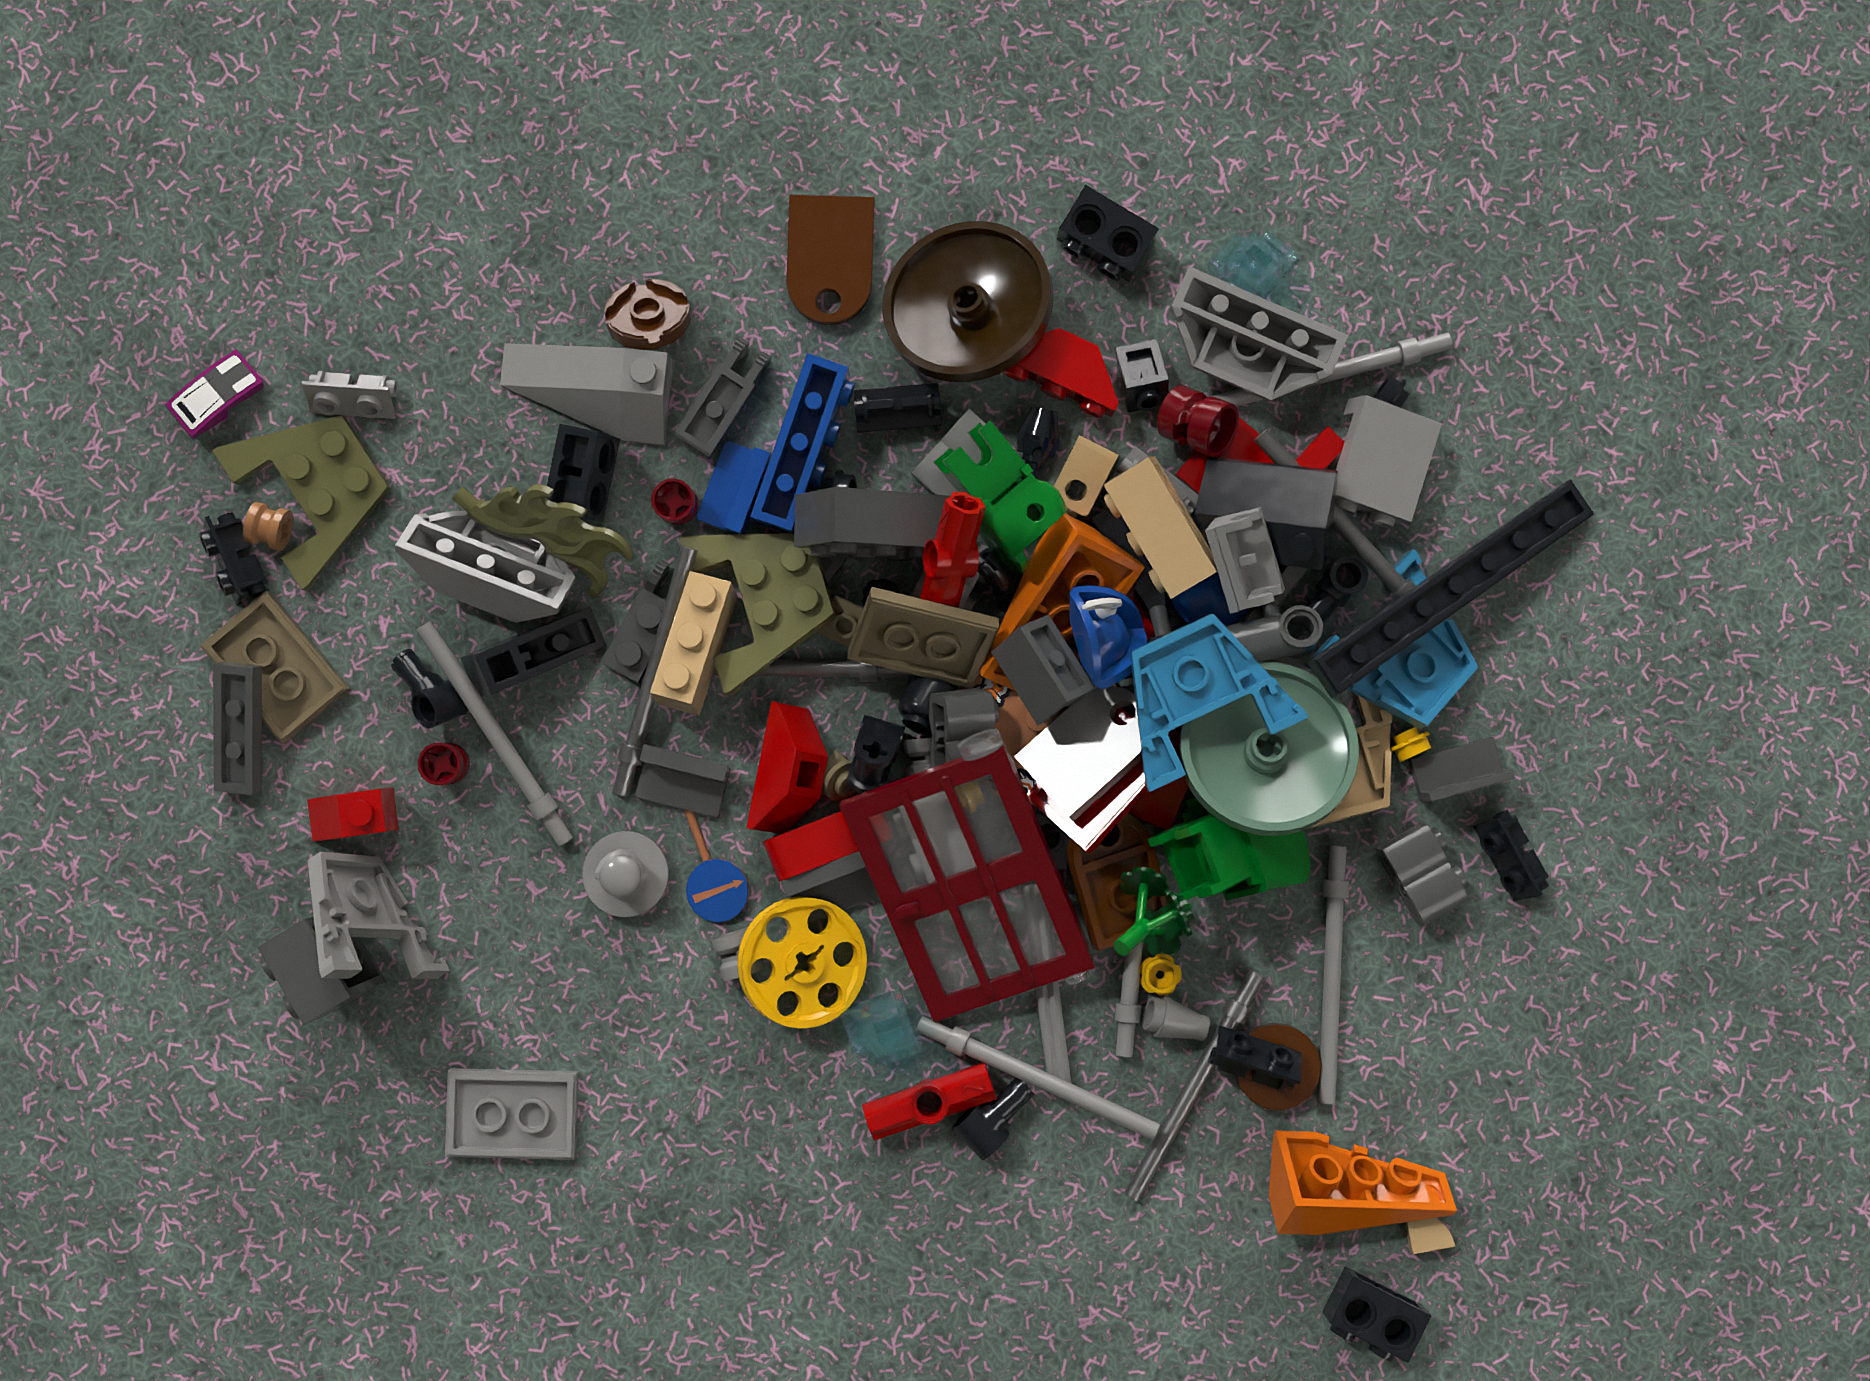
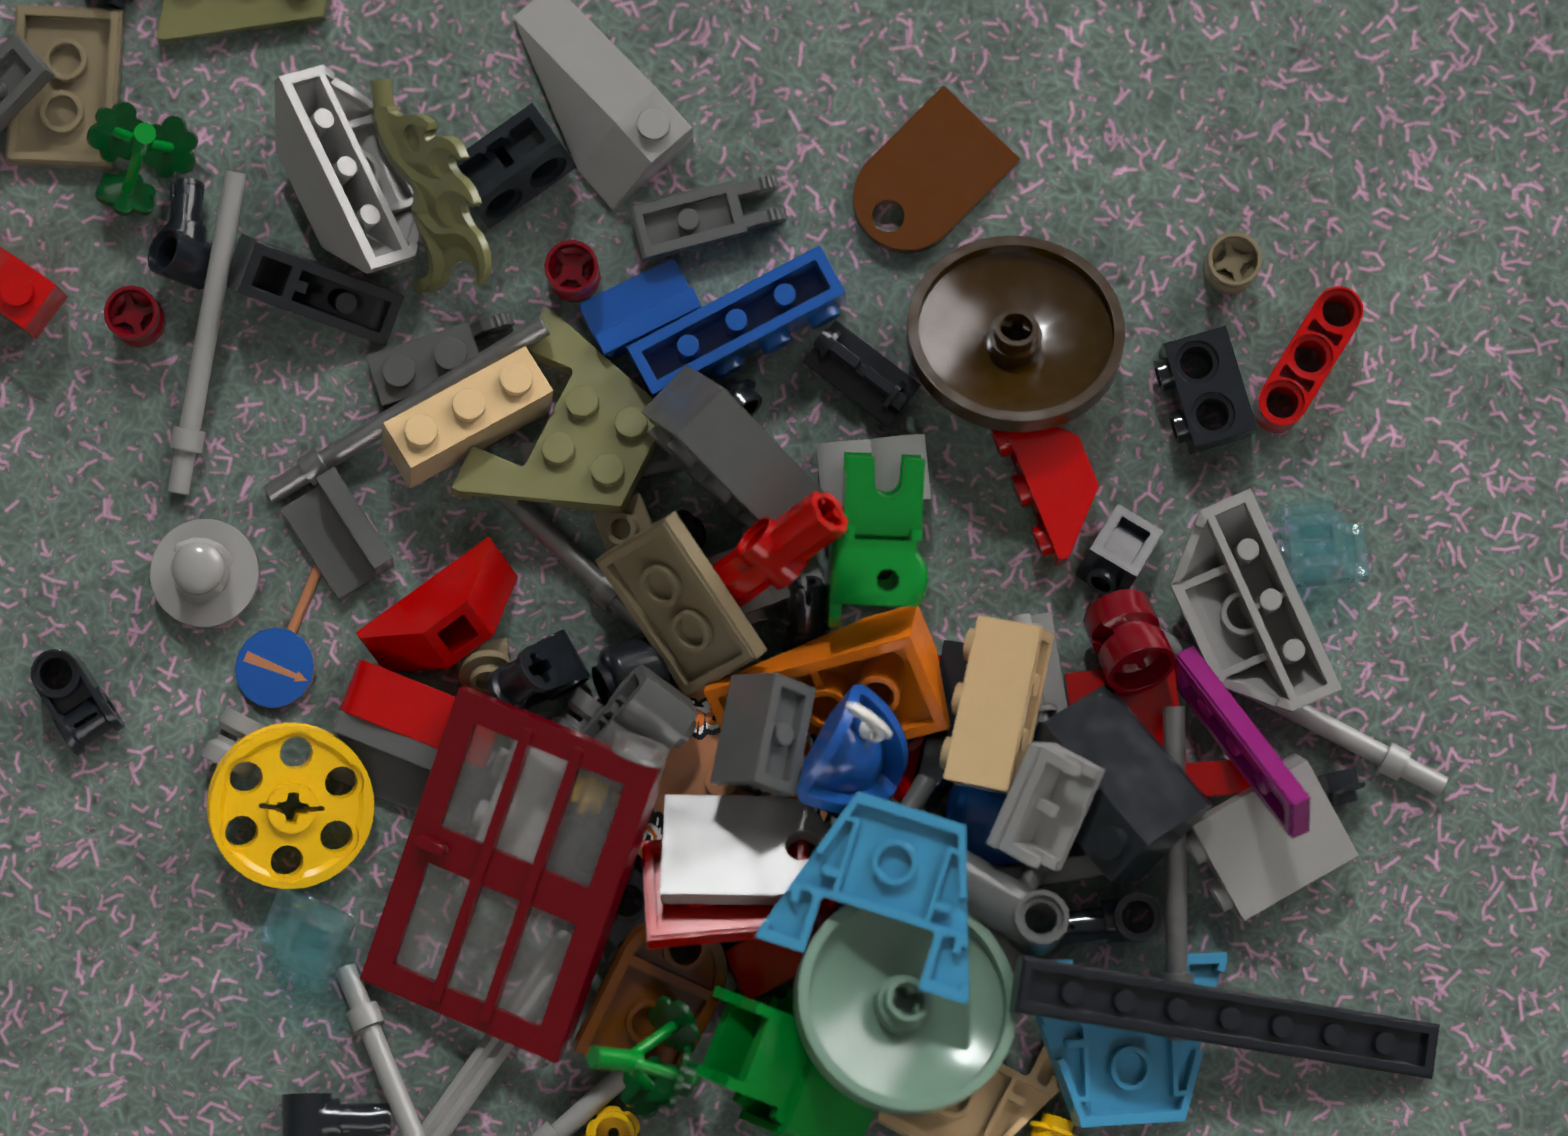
camera: 45 degrees right, 5 degrees down
reddish brown tile [605,279,691,350] -> none
red piece [862,1062,997,1141] -> none
black piece [1017,406,1060,480] -> none
tan torso [1054,435,1118,519] -> none
none -> black piece [31,649,125,756]
none -> dark green plant [86,101,198,216]
none -> magenta tile [1176,646,1310,839]
none -> dark tan wheel [1203,232,1262,295]
none -> red beam [1253,286,1363,433]

